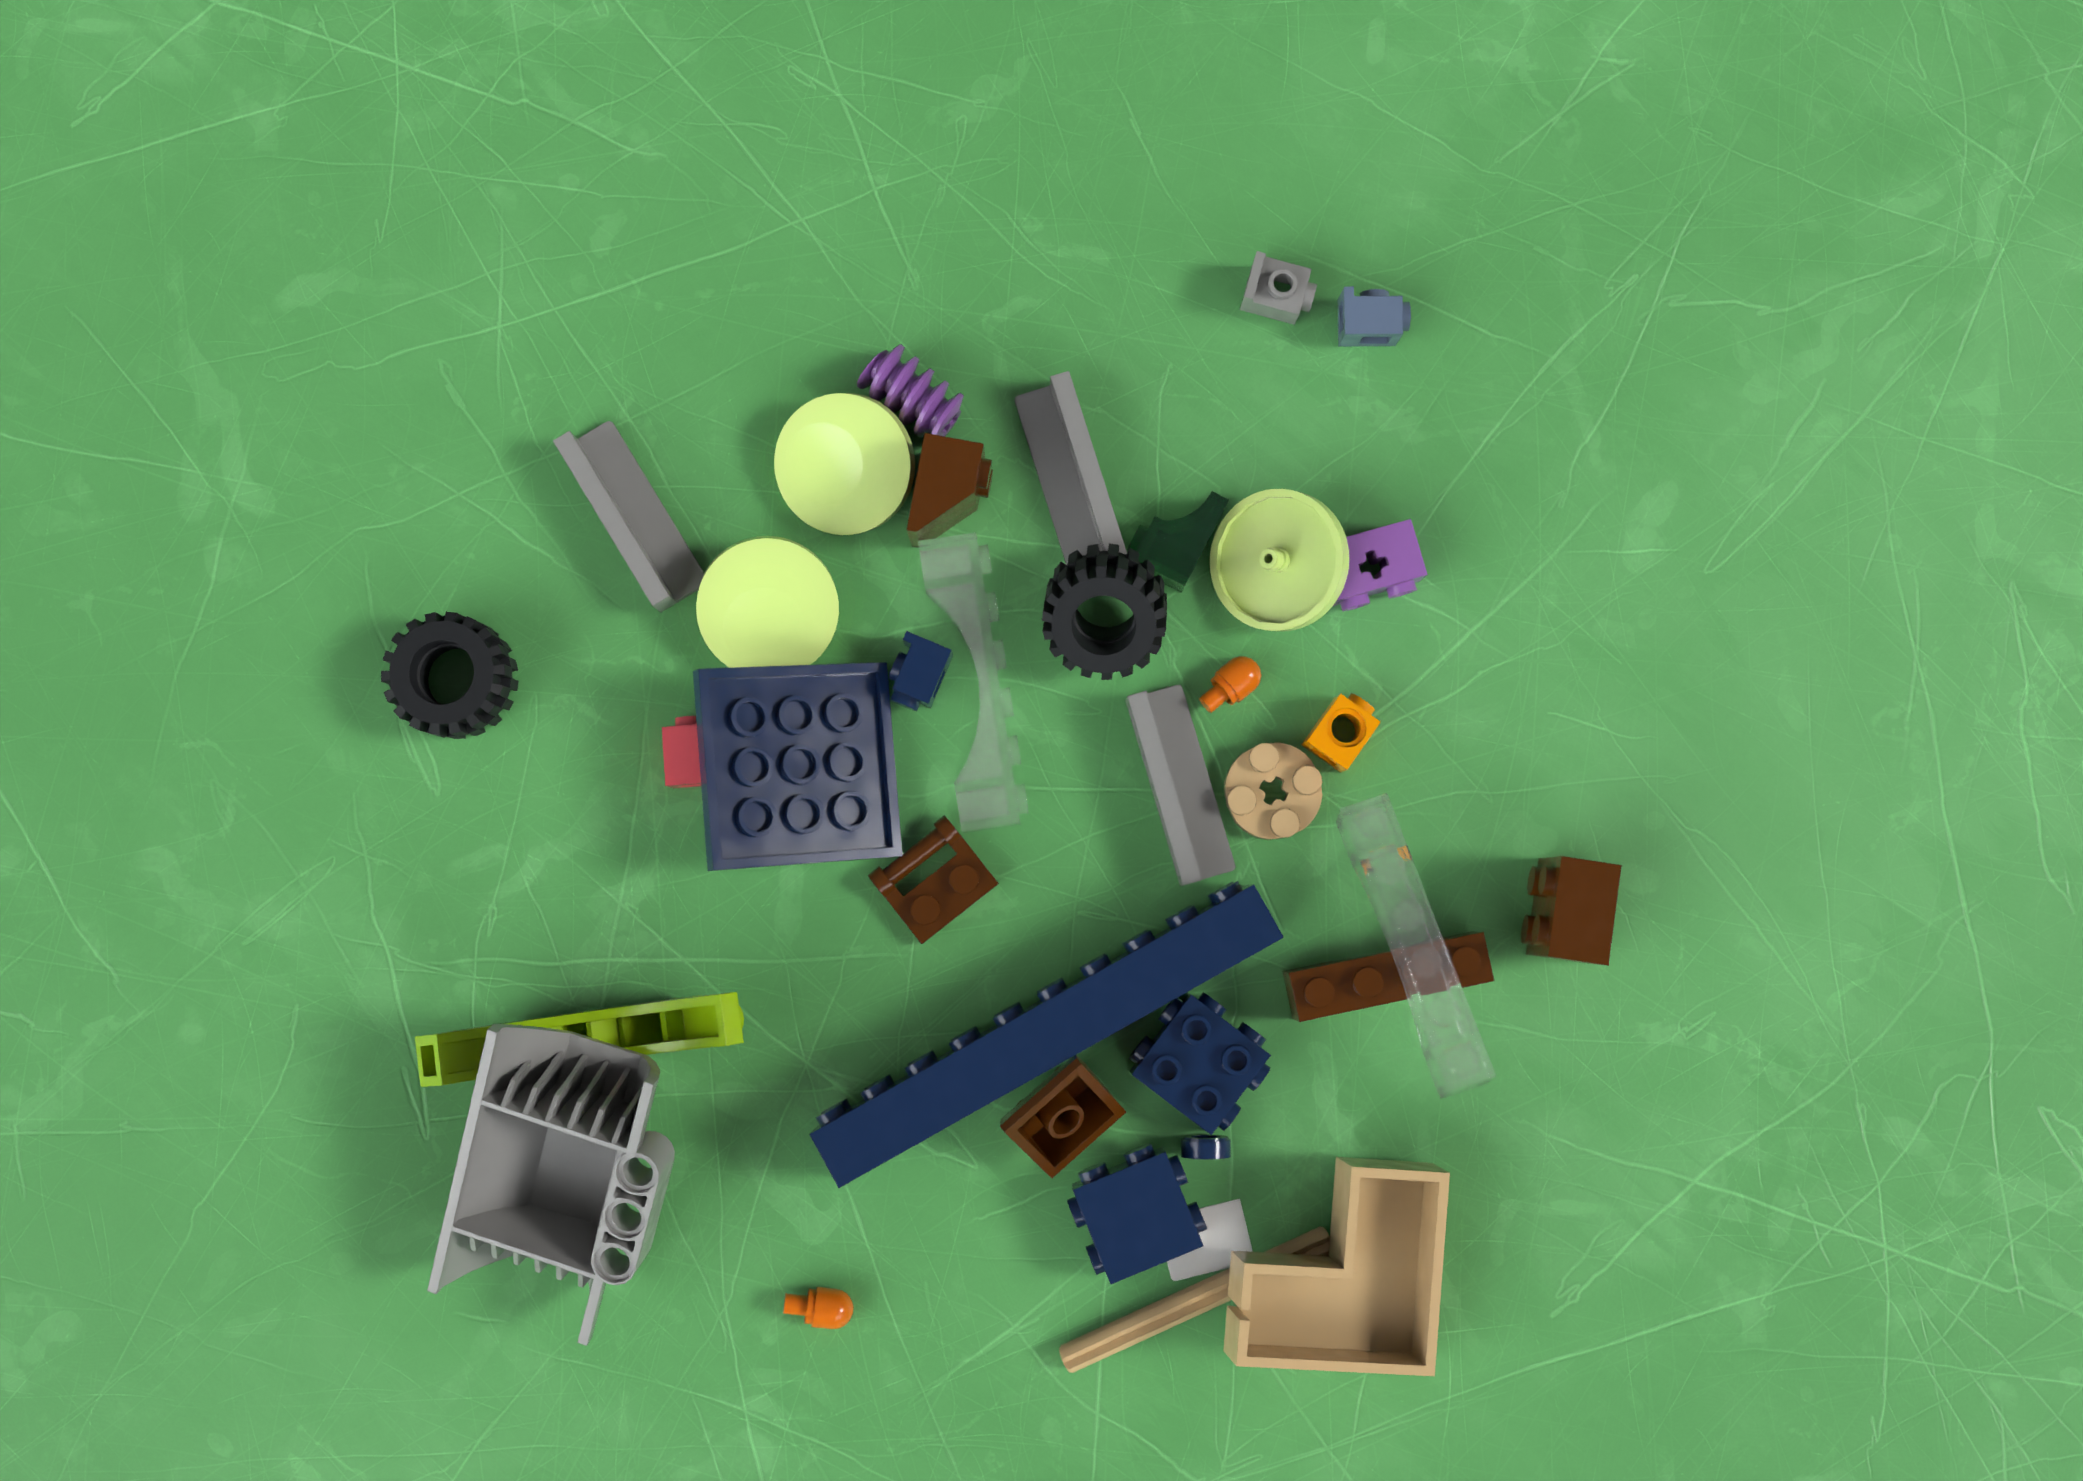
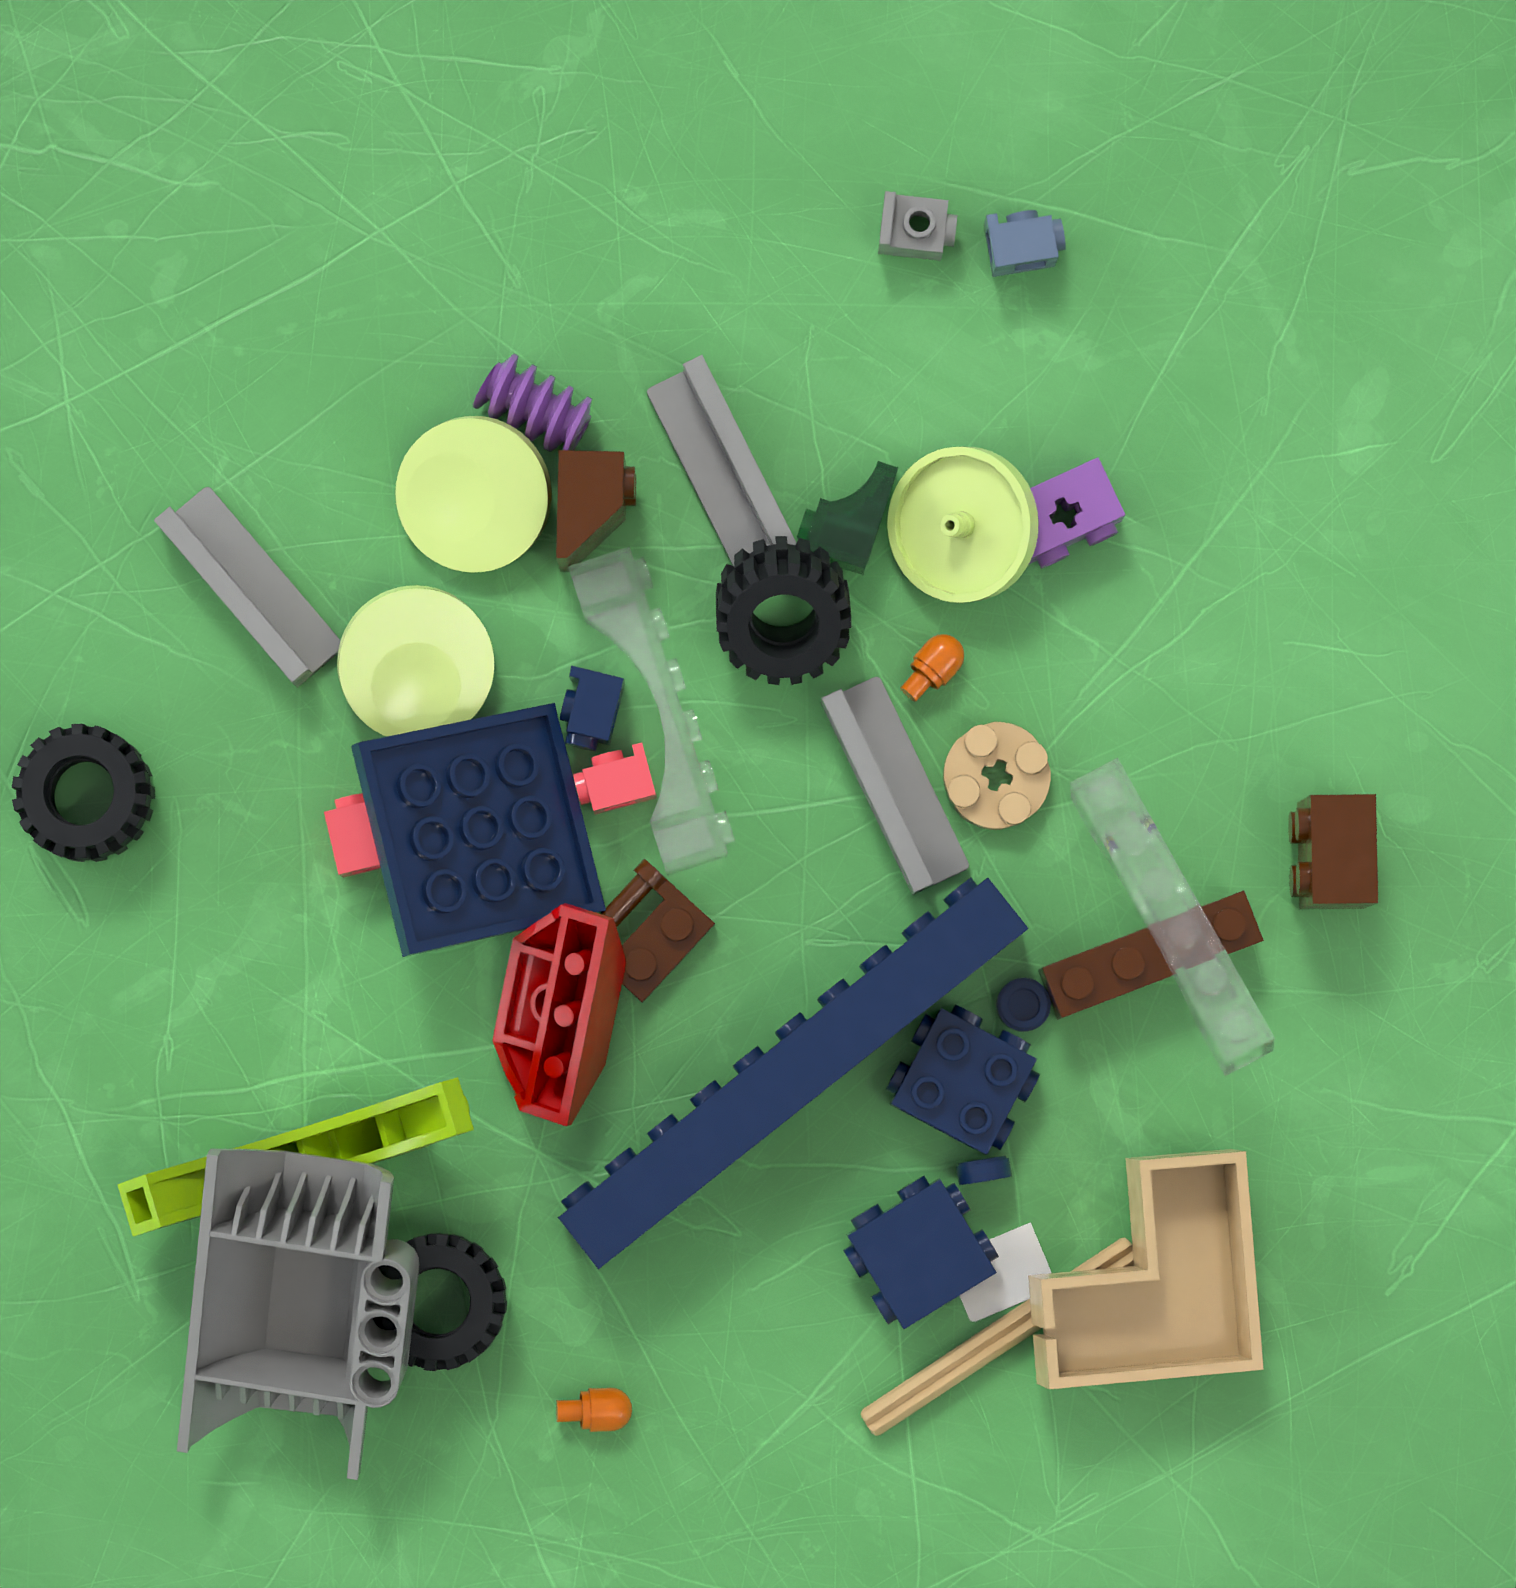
camera: 10 degrees left, 0 degrees up
reddish brown slope [1000,1054,1126,1178] -> none
light orange brick [1301,693,1381,773] -> none
none -> black tyre [373,1233,507,1371]
none -> red wedge [492,903,627,1127]
none -> coral brick [573,743,657,815]
none -> dark blue tile [996,978,1051,1032]

